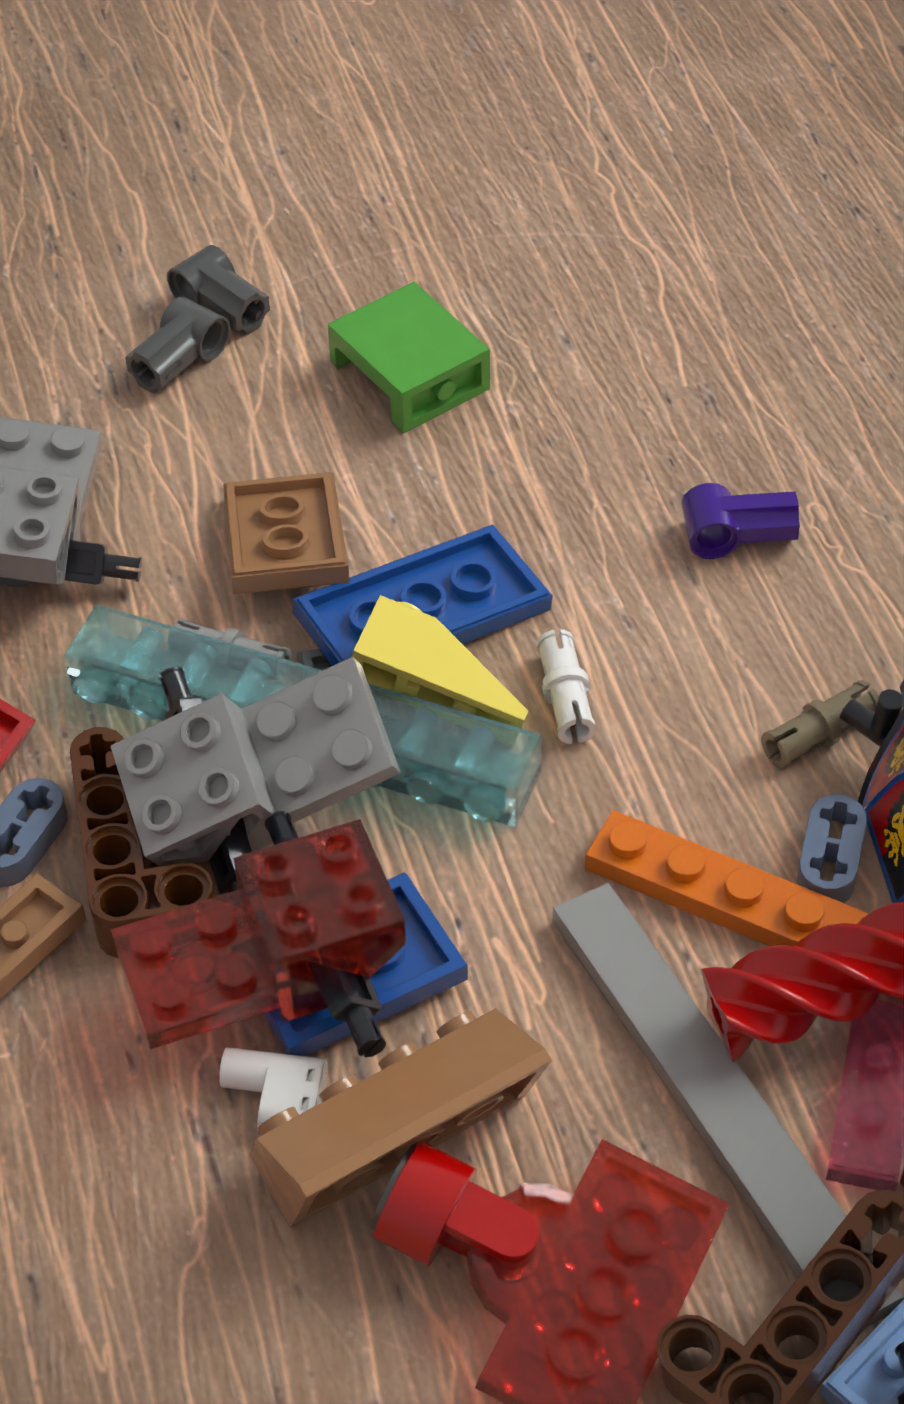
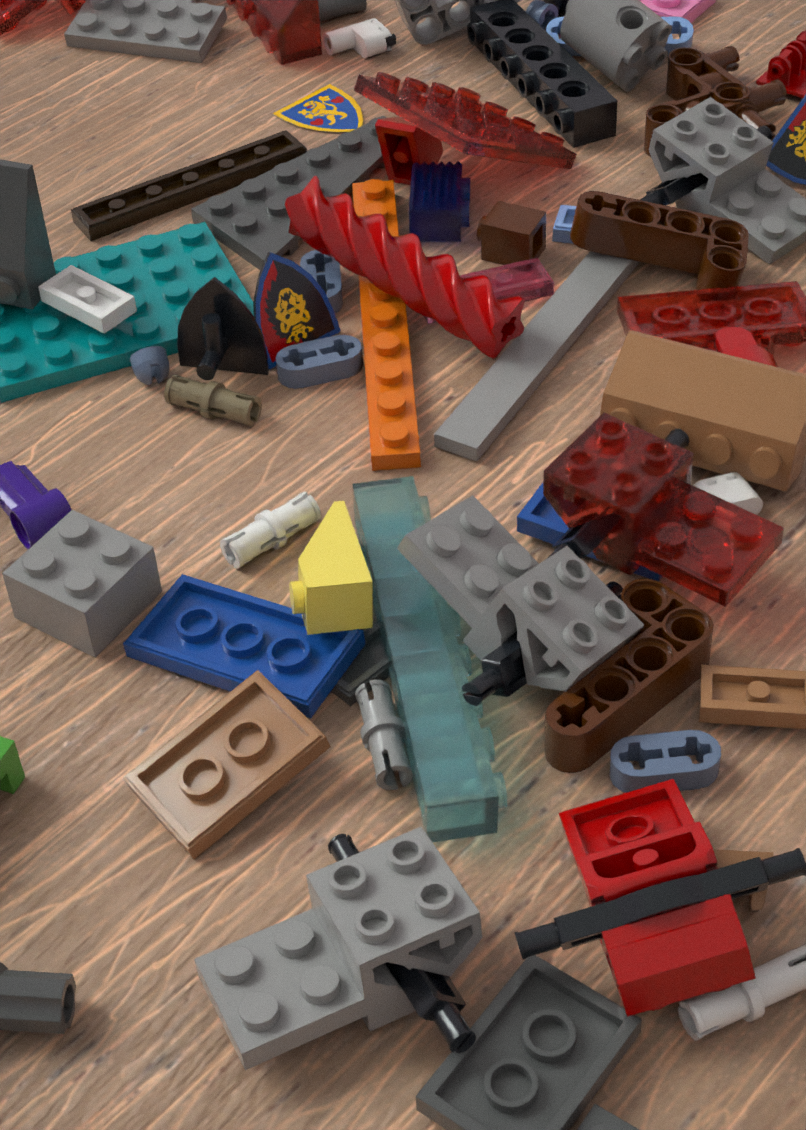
camera: 120 degrees left, 5 degrees down
none -> light grey brick [2,510,162,657]

